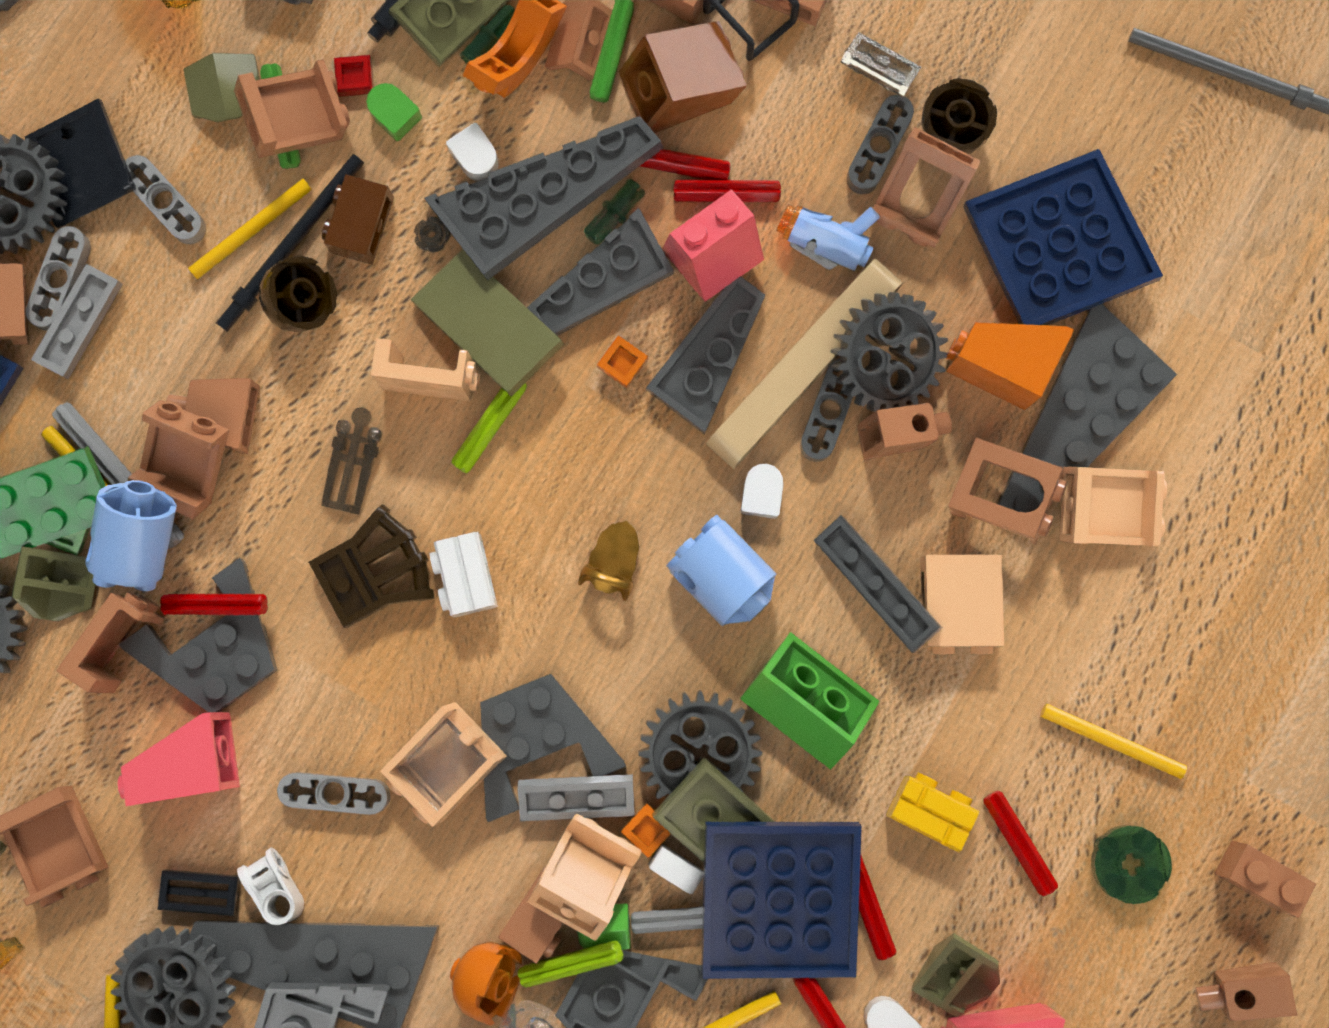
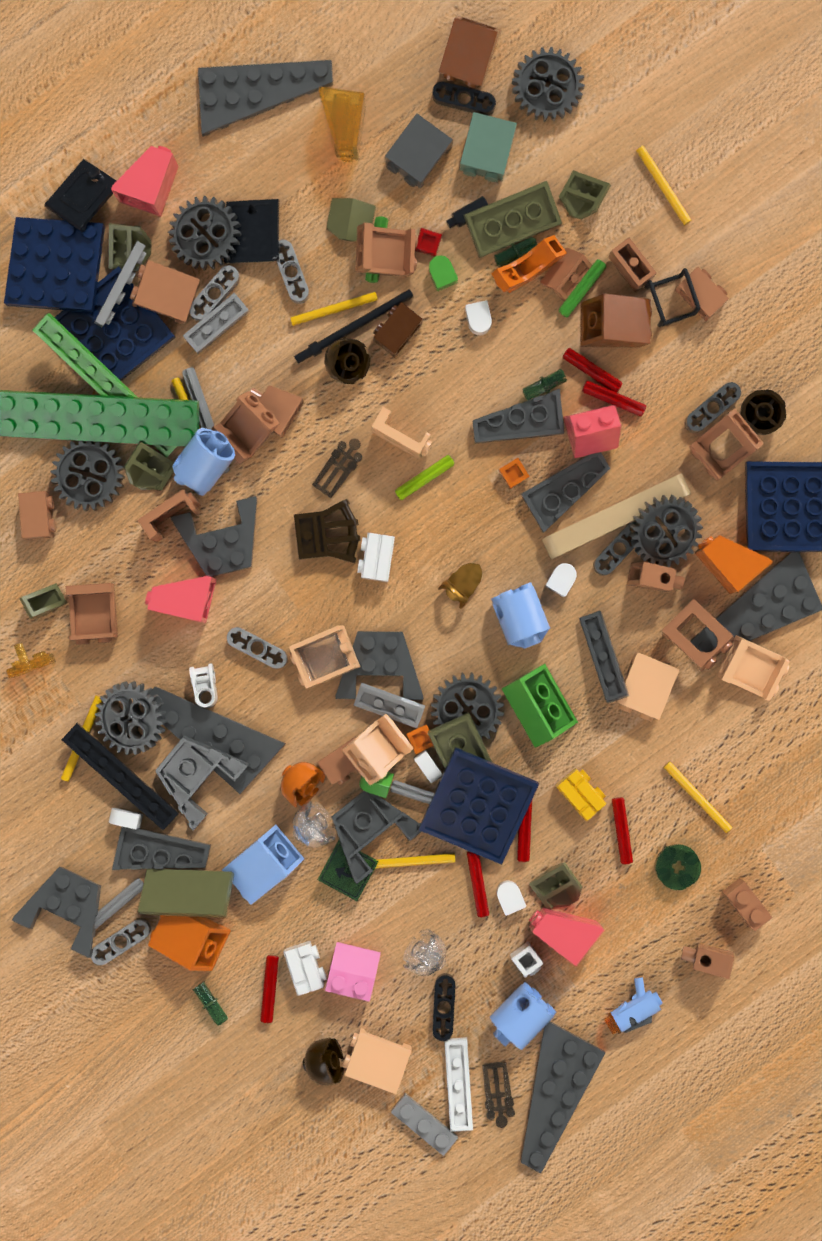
camera: 20 degrees right, 5 degrees up
black tile [157,869,241,916] -> none
red axle [160,594,268,615] -> none
olive tile [410,249,564,396] -> none
clear smoke plate [414,217,450,253] -> none
dark grey wing [424,116,663,281] -> none
lime axle [518,941,624,988] -> none
light blue piece [776,204,880,271] -> none
clear smoke plate [840,32,922,98] -> none

